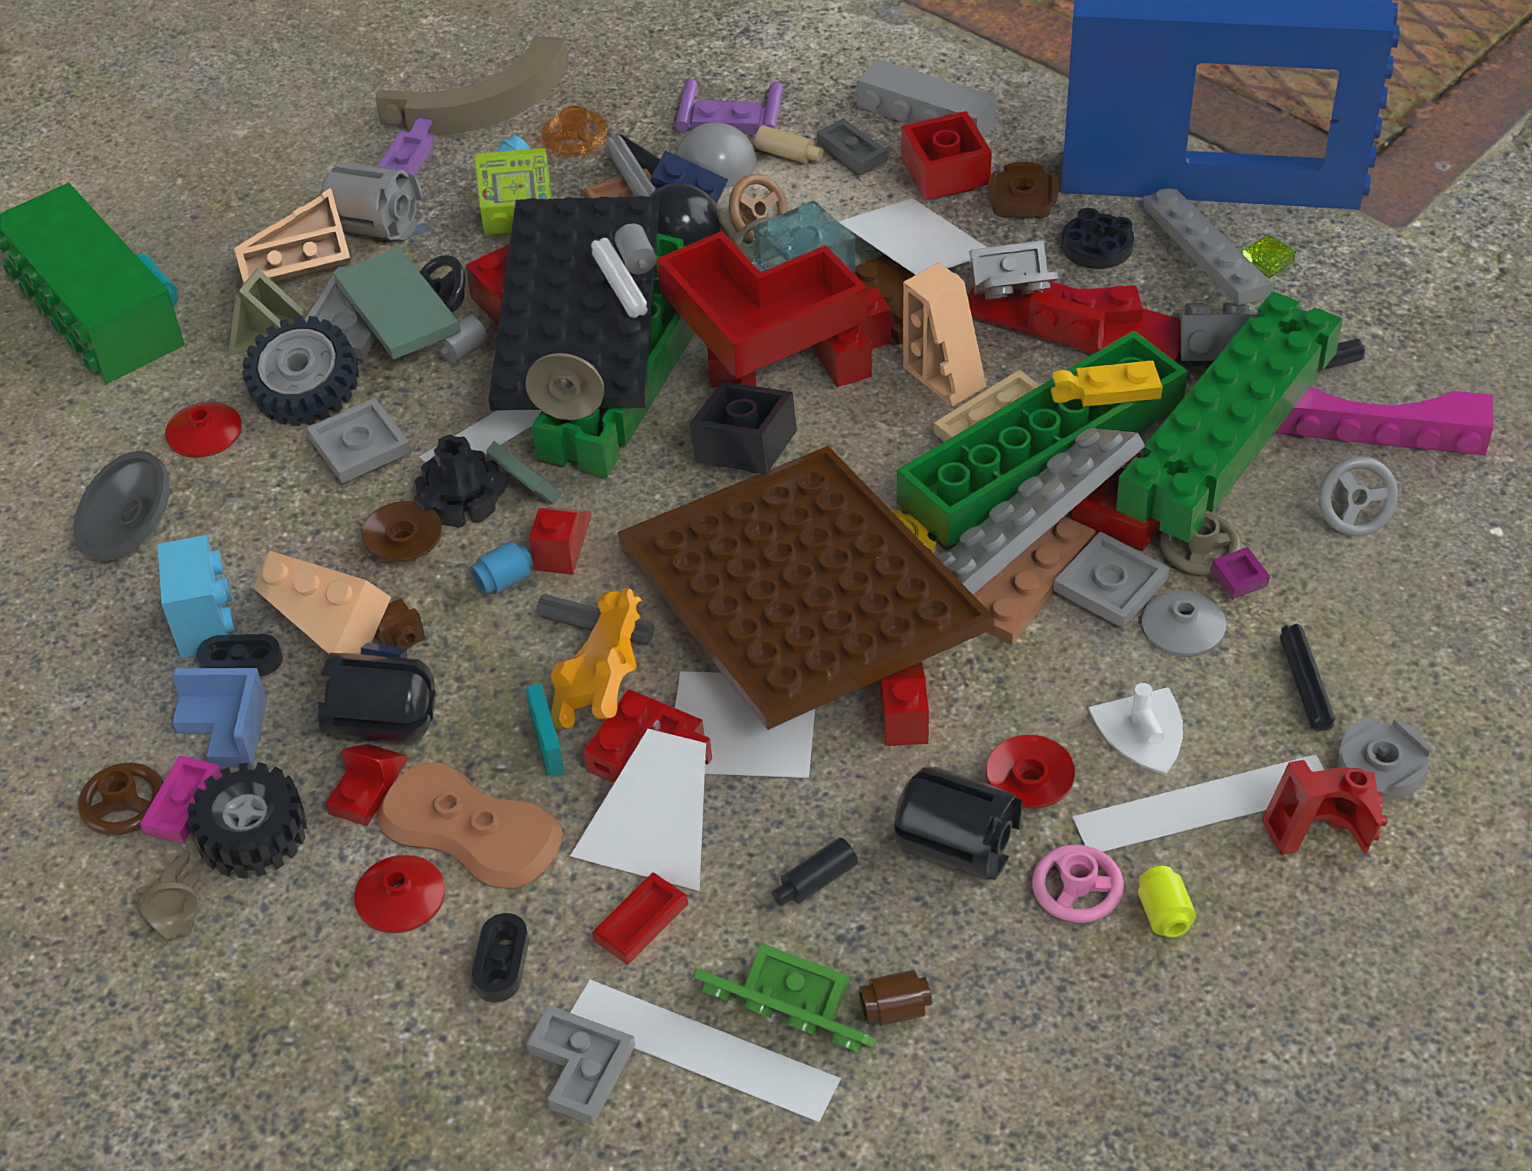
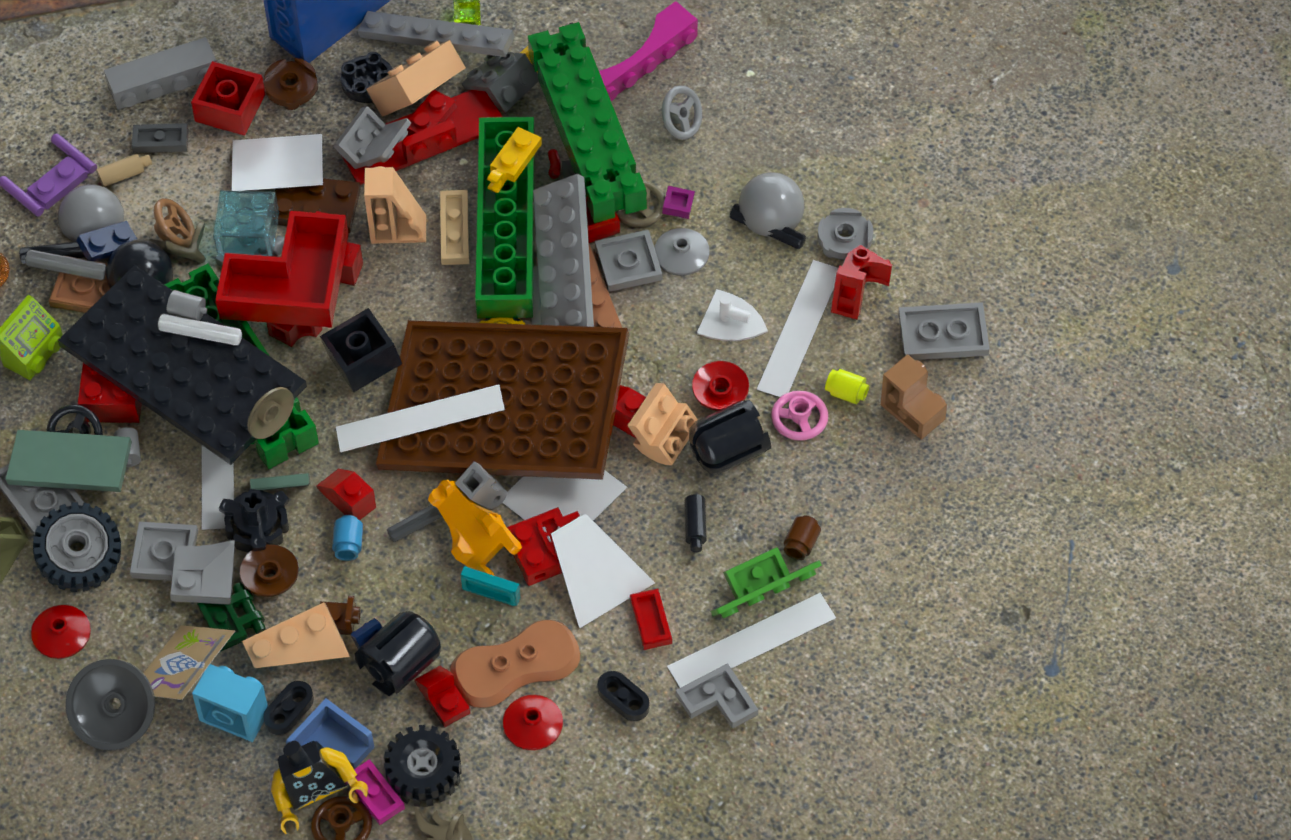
camera: 55 degrees left, 10 degrees up
none -> tan sticker [143,625,235,700]
none -> light grey plate [170,540,235,604]
none -> dark green plate [197,582,267,651]
none -> torso [271,741,368,834]
none -> white sticker [336,385,505,452]
none -> light nougat wedge [366,40,466,117]
none -> light grey leg [455,462,507,509]
none -> light nougat brick [628,383,698,466]
none -> light grey piece [739,172,805,237]
none -> medium nougat brick [880,354,947,440]
none -> light grey plate [898,302,990,360]

